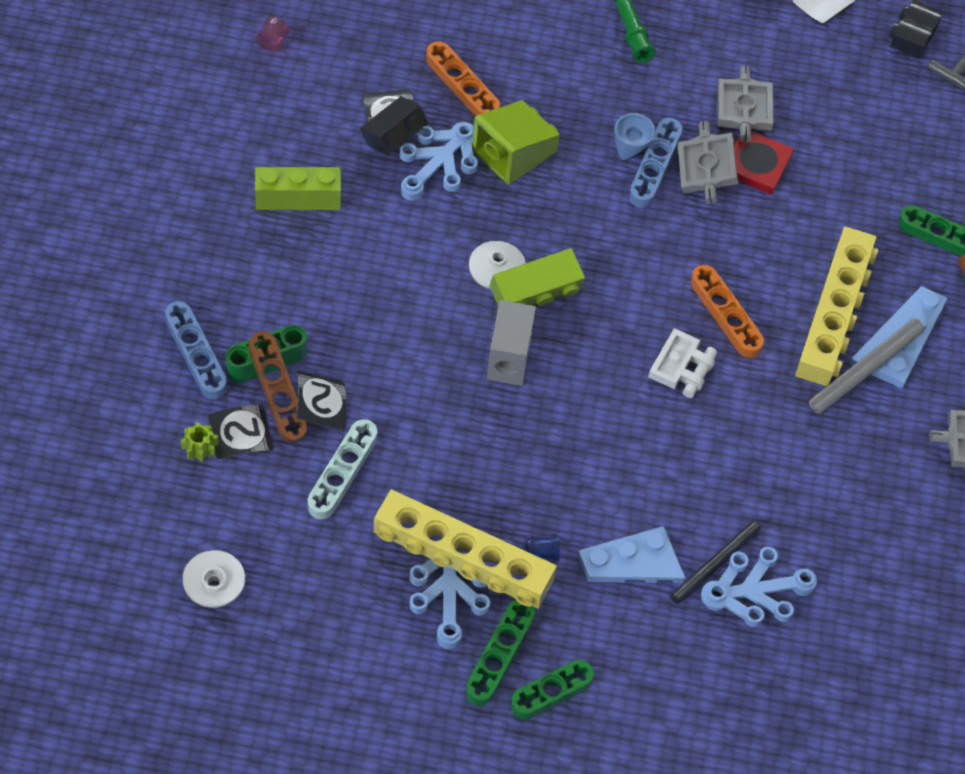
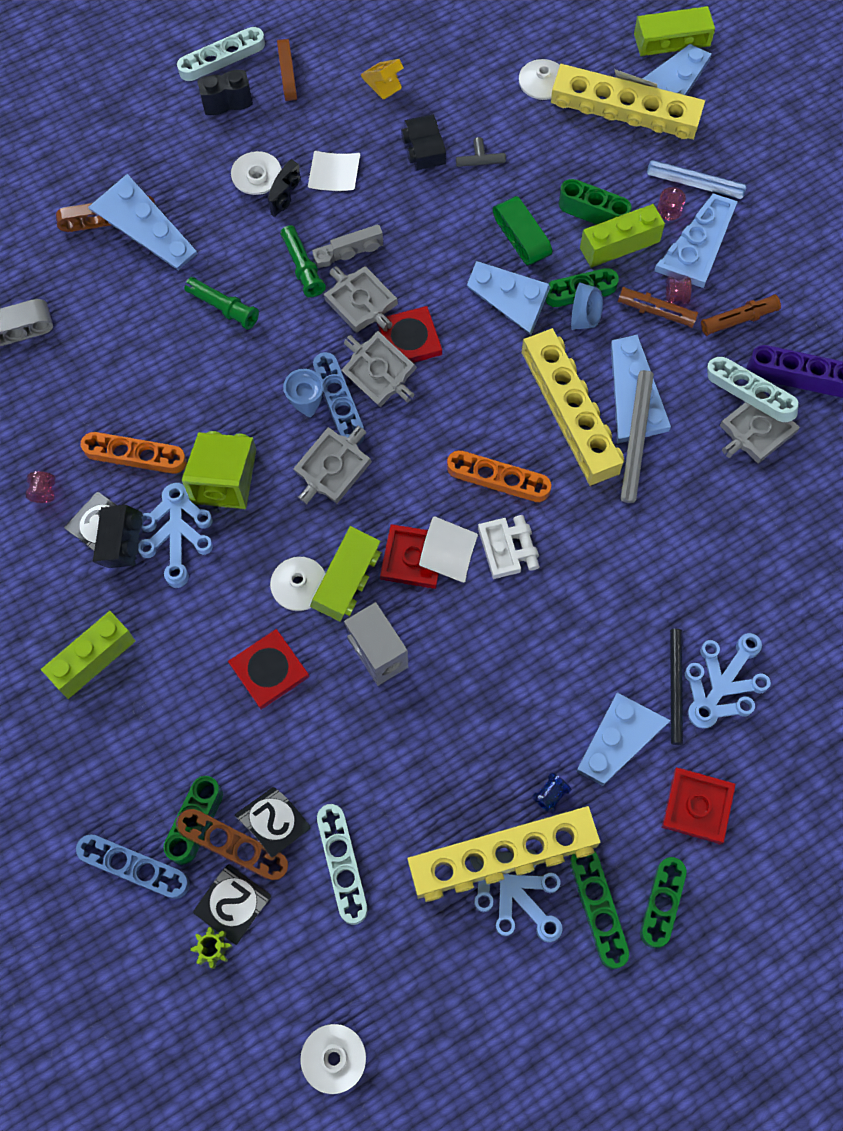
camera: 35 degrees left, 10 degrees up
none -> clear pink wheel [26,471,56,503]
none -> red tile [228,629,309,710]
none -> green pin [280,225,326,298]
none -> light grey plate [293,425,372,505]
none -> light grey hinge [312,225,383,268]
none -> red tile [380,524,439,589]
none -> white sticker [419,517,478,583]
none -> light blue wing [467,261,550,335]
none -> green beam [492,196,552,266]
none -> medium blue piece [571,283,603,330]
none -> red tile [661,767,736,844]

